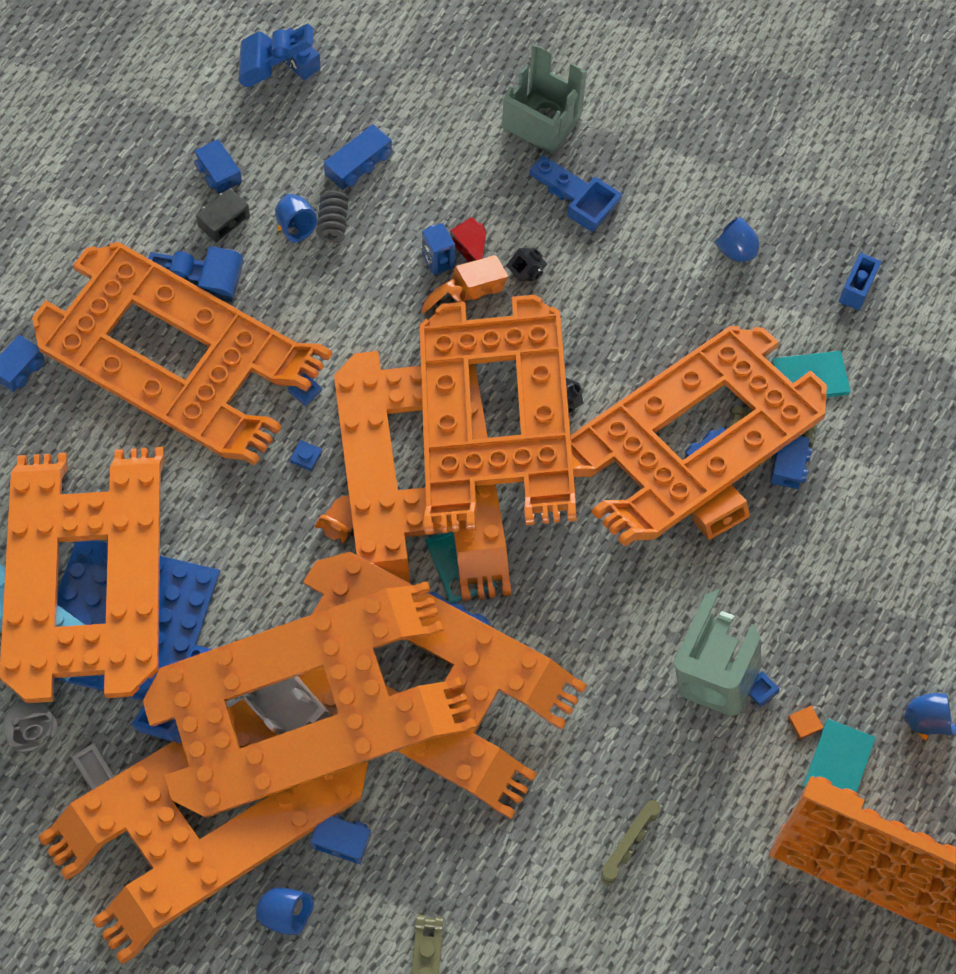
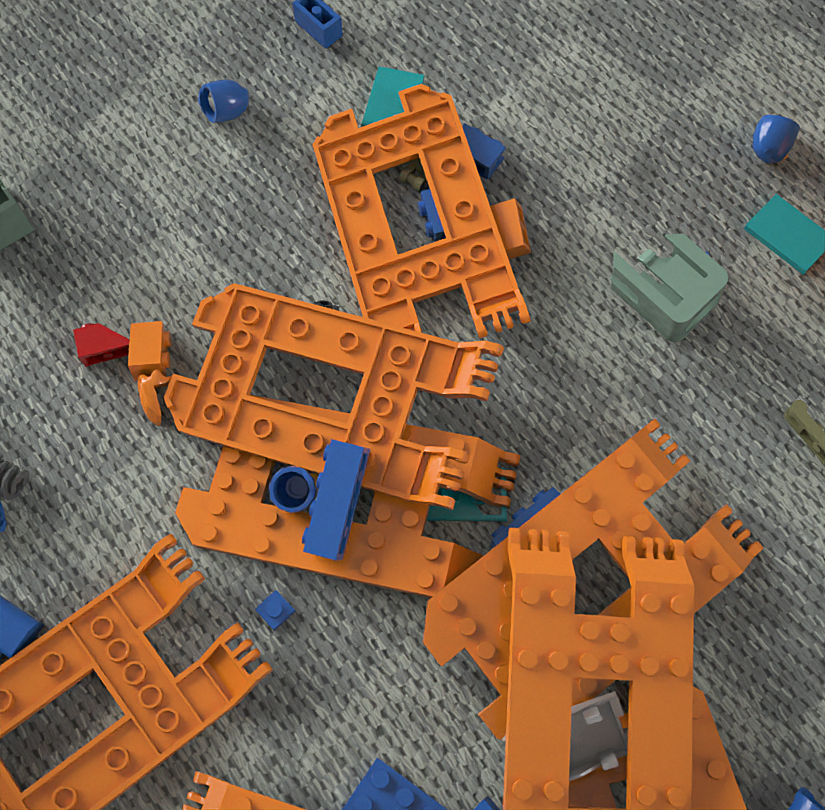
camera: 65 degrees left, 5 degrees up
blue plate [288,374,322,406] -> none
blue brick [310,814,371,865] -> none
orange piece [315,495,353,543] -> none
blue brick [422,223,455,276] -> none
black brick [506,248,547,281] -> none
blue plate [529,155,622,232] -> none
orange tile [788,705,823,740] -> none
none -> blue piece [269,466,319,513]
none -> blue brick [302,439,370,560]

